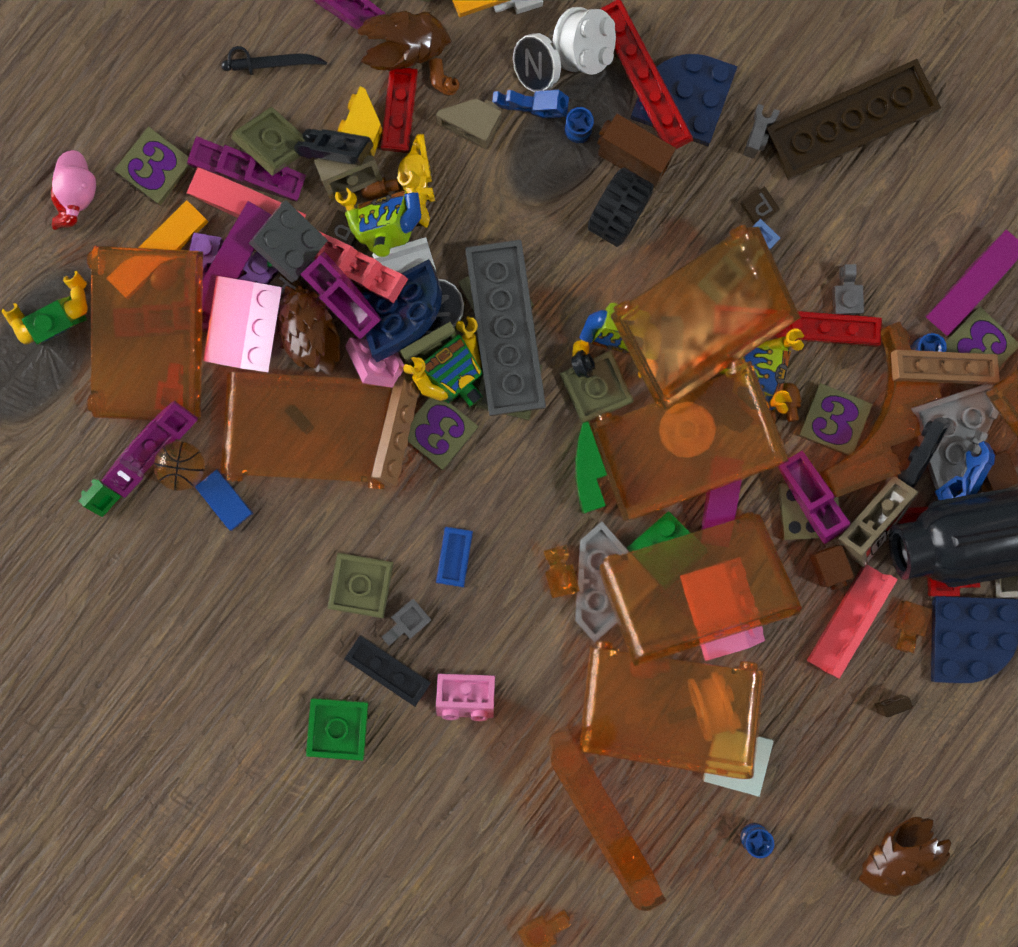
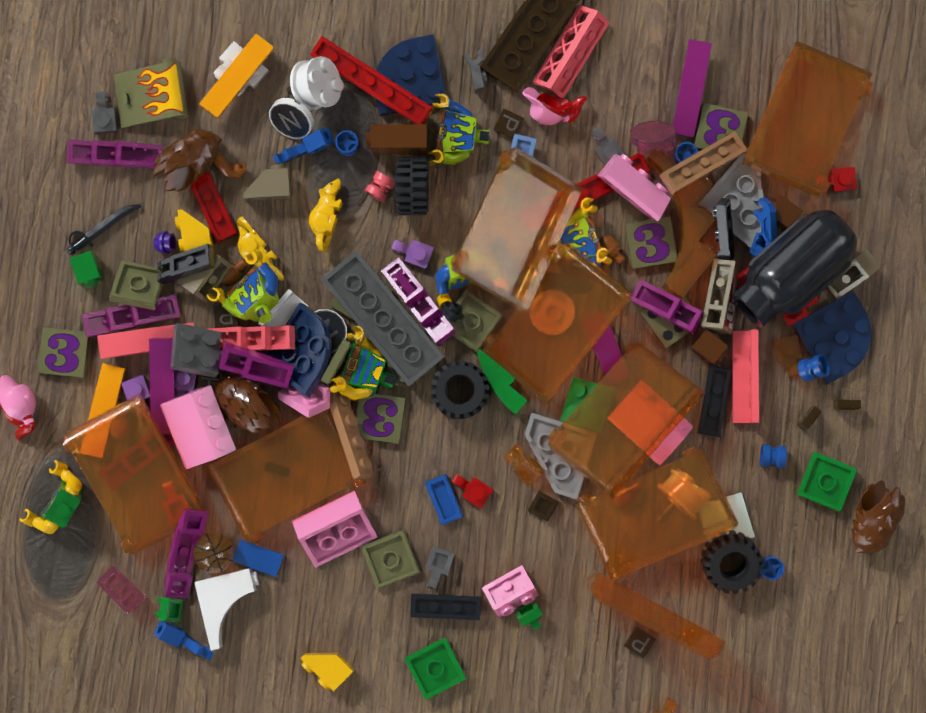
camera: 30 degrees left, 0 degrees up
none -> green brick [69,251,104,288]
none -> clear pink slope [96,565,147,614]
none -> dark purple plate [153,231,177,254]
none -> blue piece [153,621,215,660]
none -> white arch [194,568,259,651]
none -> bright pink slope [292,491,378,568]
none -> yellow slope [300,653,354,692]
none -> yellow animal [309,179,343,252]
none -> coral wheel [365,171,395,203]
none -> slope [381,257,456,346]
none -> medium lavender plate [392,239,434,269]
none -> torso [428,94,489,165]
none -> black tyre [431,361,489,419]
none -> red plate [451,474,494,509]
none -> green tile [514,600,543,631]
none -> hair [523,87,588,125]
none -> dark brown tile [528,490,559,522]
none -> coral fence [532,5,610,98]
none -> bright pink slope [597,154,671,221]
none -> dark brown tile [624,626,656,659]
none -> clear pink tile [630,121,676,154]
none -> black tile [697,365,732,437]
none -> black tyre [700,530,763,594]
none -> blue wheel [760,444,787,469]
none -> green plate [796,451,857,512]
none -> blue wheel [798,354,830,382]
none -> dark brown tile [833,399,861,410]

